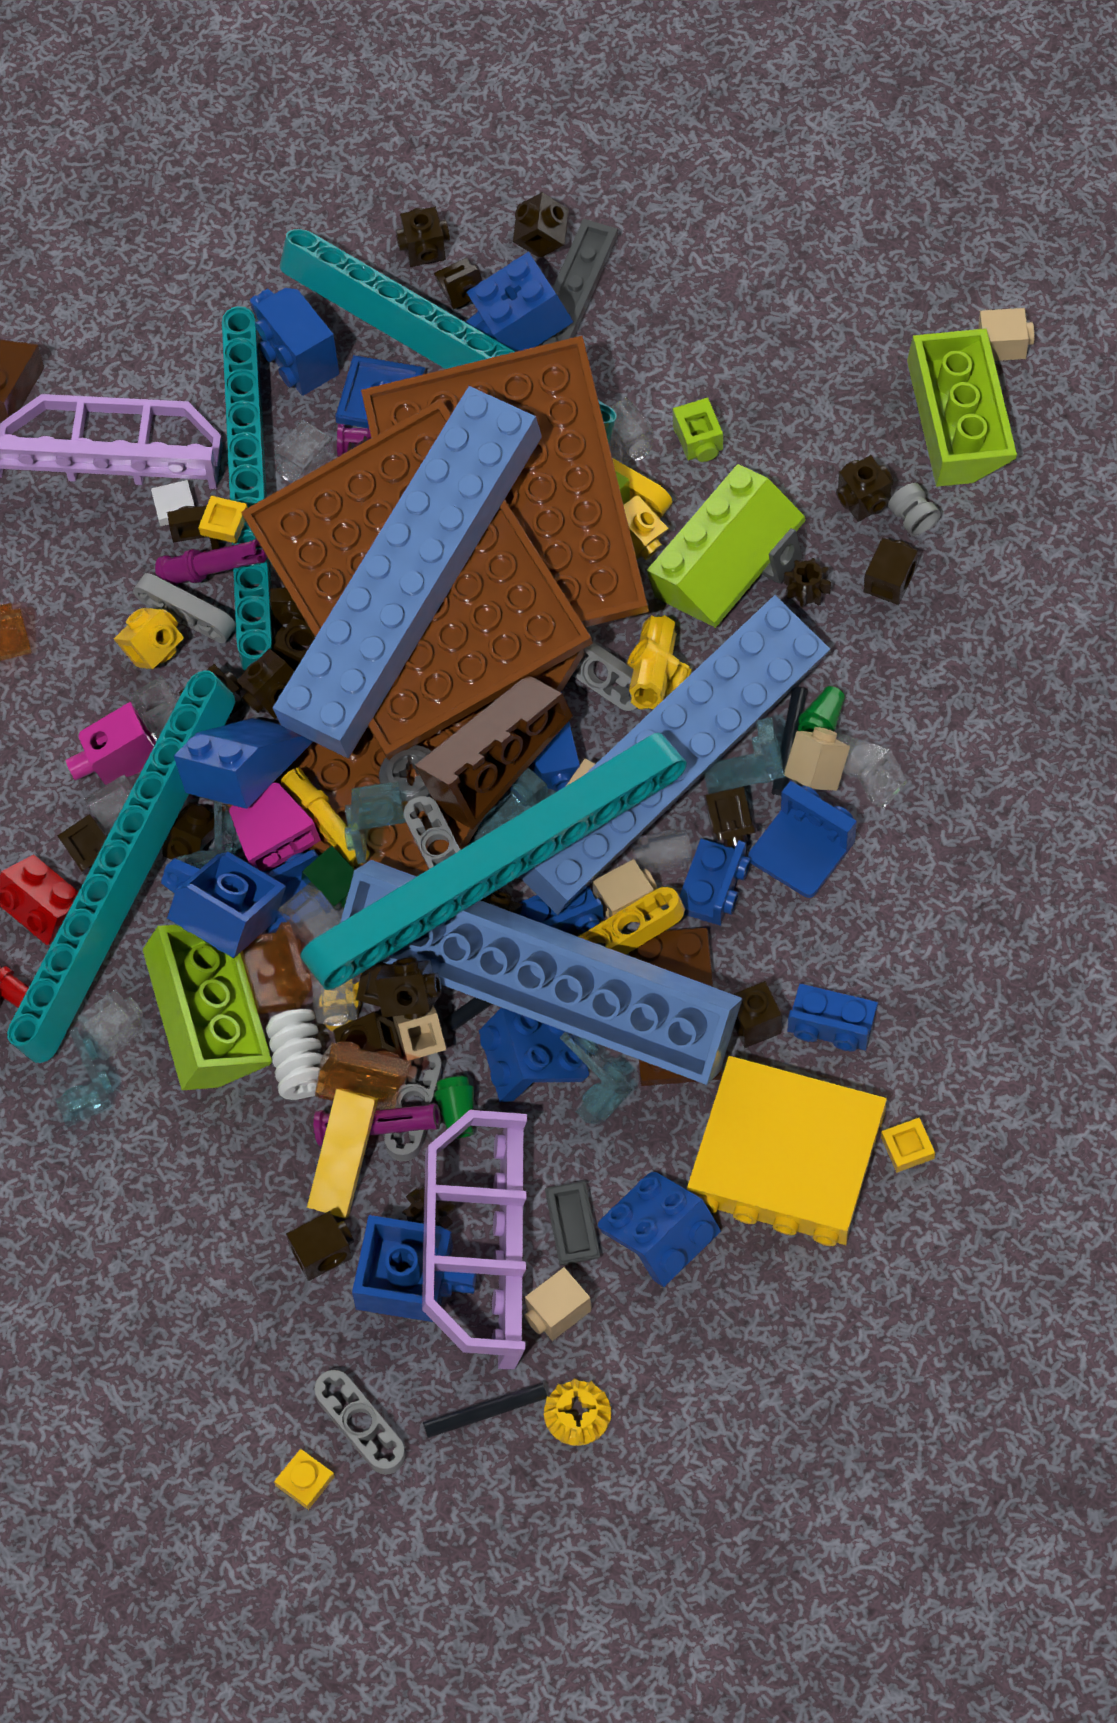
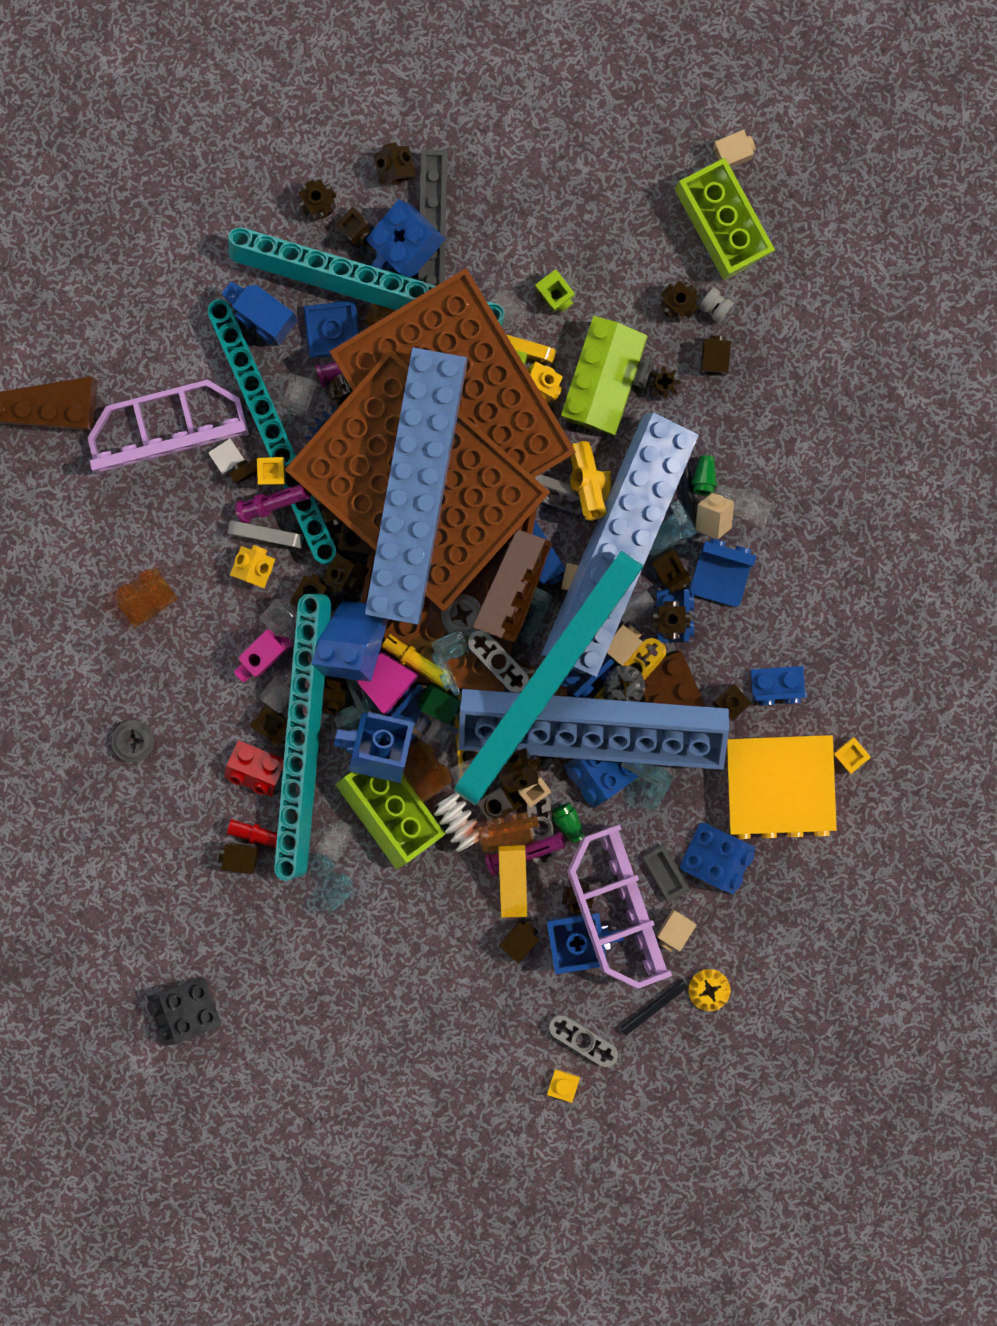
camera: 15 degrees left, 25 degrees up
none -> flat silver gear [603,665,645,702]
none -> dark brown brick [652,601,691,639]

